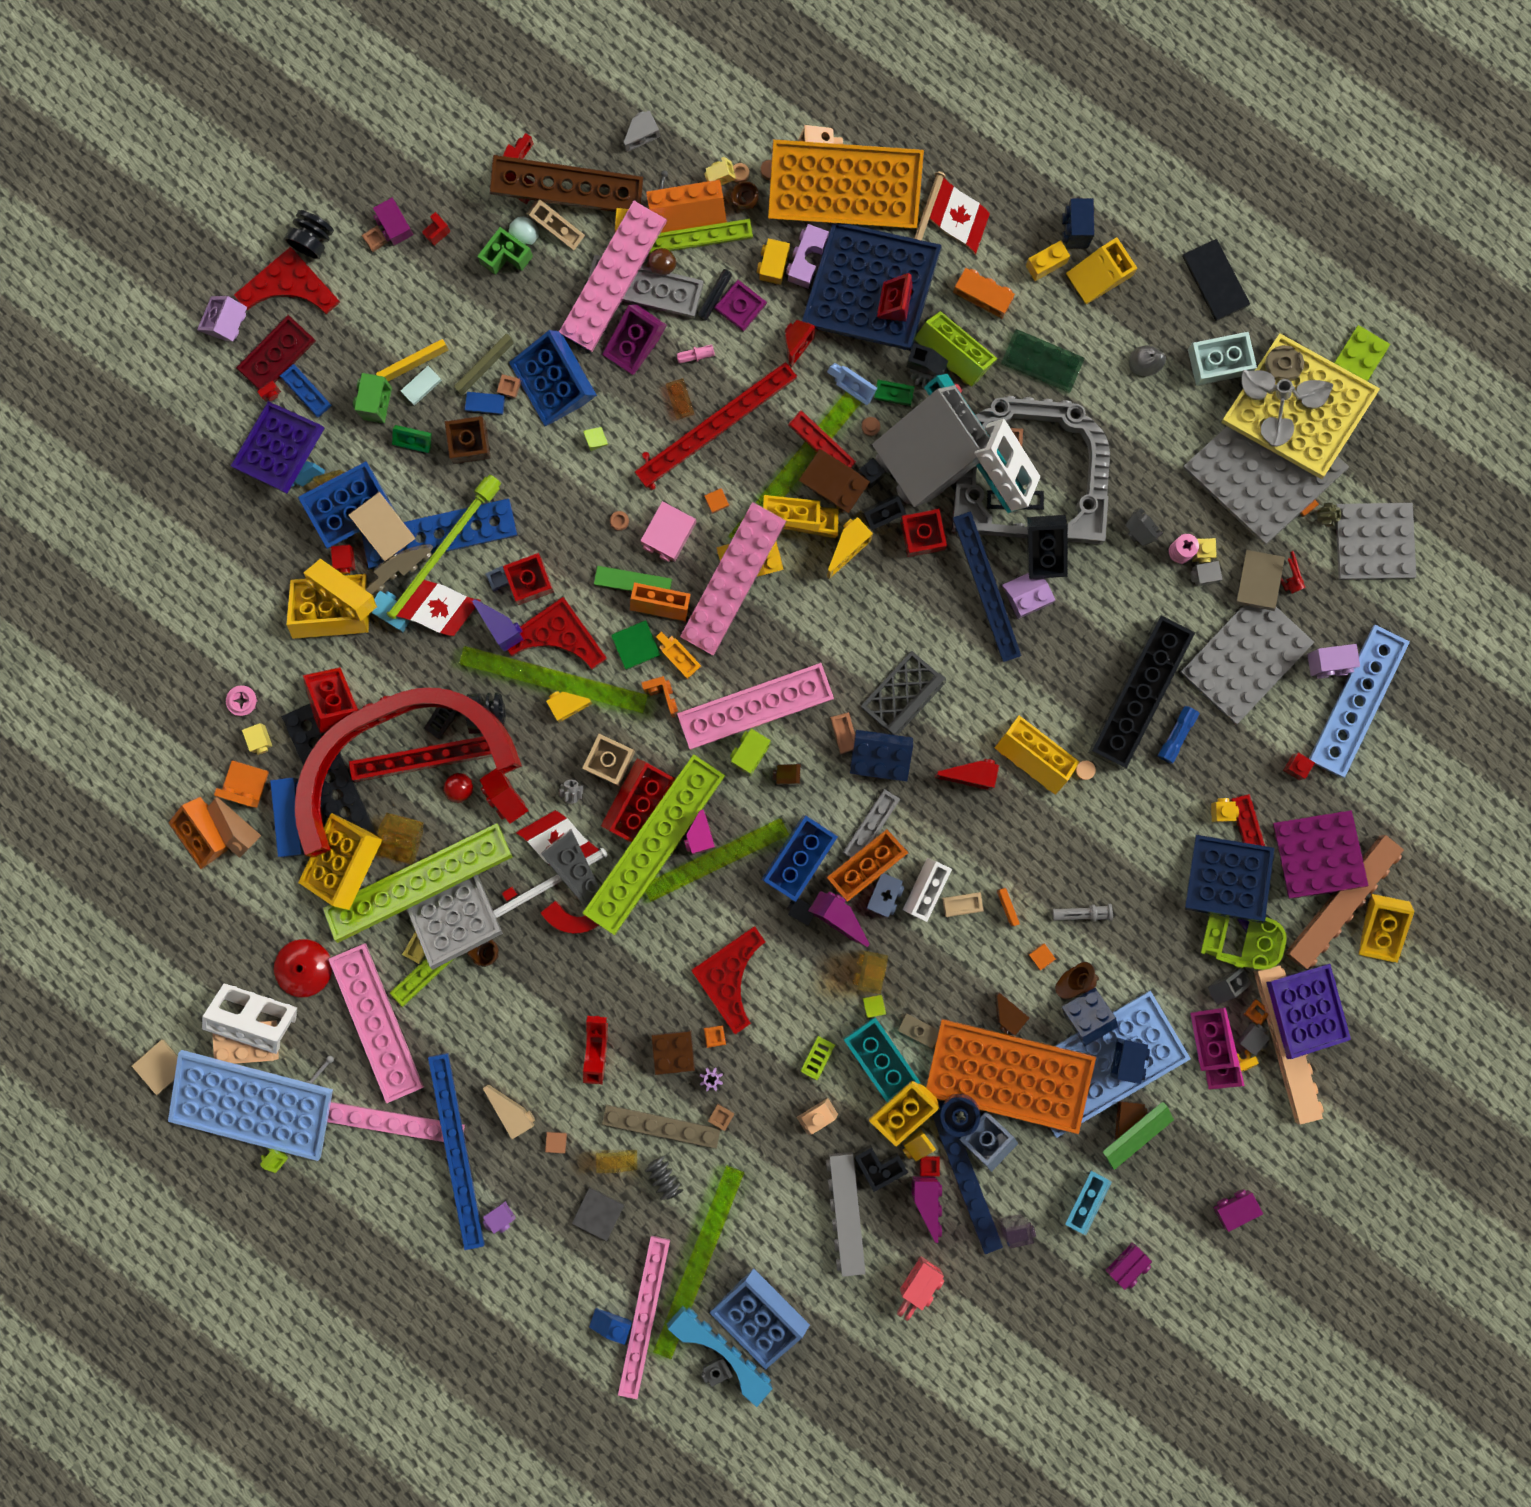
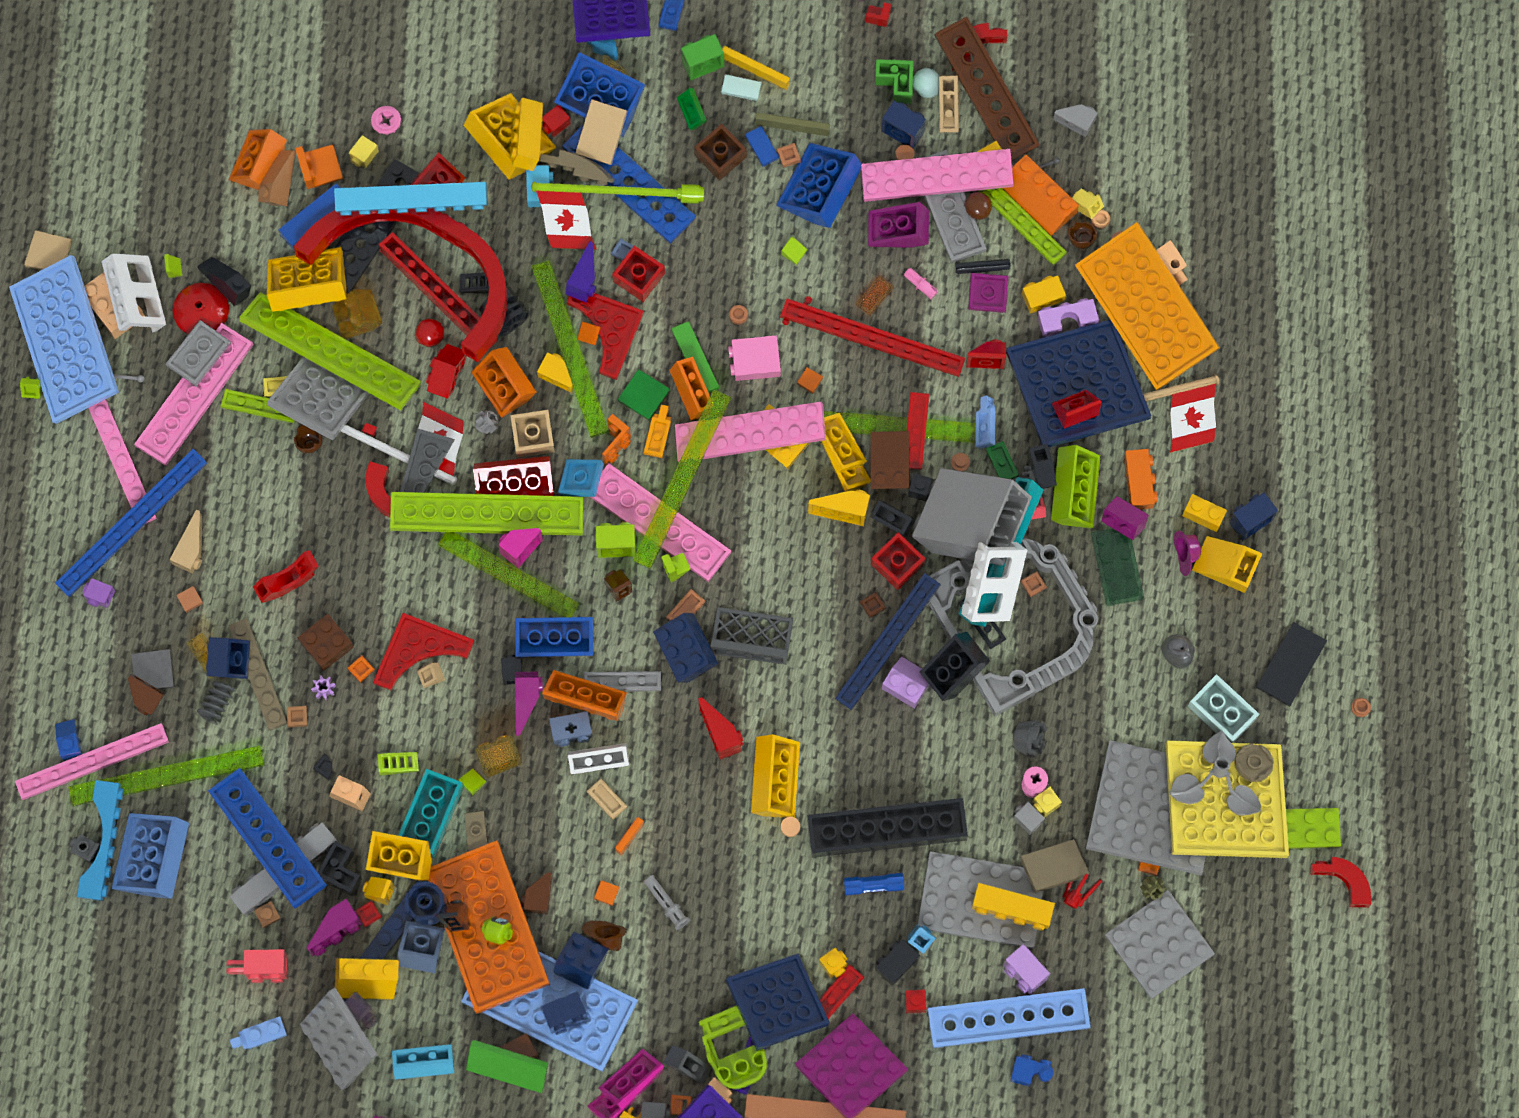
camera: 55 degrees right, 10 degrees down
none -> reddish brown slope [128,674,165,716]
none -> lime slope [164,254,182,278]
none -> light grey tile [166,320,231,387]
none -> black slope [197,257,251,306]
none -> dark blue brick [206,637,250,679]
none -> blue plate [208,768,327,909]
none -> light blue hinge [230,1016,287,1050]
none -> medium nougat plate [254,901,281,928]
none -> light grey plate [300,988,377,1090]
none -> black tile [313,753,333,781]
none -> medium azure brick [334,182,488,216]
none -> yellow slope [335,958,399,999]
none -> tan slope [417,663,445,688]
none -> slope [438,900,469,932]
none -> orange slope [471,347,537,418]
none -> lime head [482,916,513,945]
none -> dark azure plate [558,459,604,497]
none -> orange tile [577,321,600,345]
none -> clear neon green plate [633,390,731,570]
none -> lime slope [661,553,690,582]
none -> reddish brown tile [859,592,886,618]
none -> black brick [875,939,920,986]
none -> dark blue brick [881,101,926,149]
none -> nougat tile [895,145,914,160]
none -> dark azure brick [908,924,936,954]
none -> yellow brick [972,883,1055,931]
none -> blue brick [1010,1054,1053,1086]
none -> magenta brick [1101,496,1149,540]
none -> magenta piece [1174,531,1201,576]
none -> red arch [1310,857,1371,908]
none -> nougat plate [1351,698,1371,717]

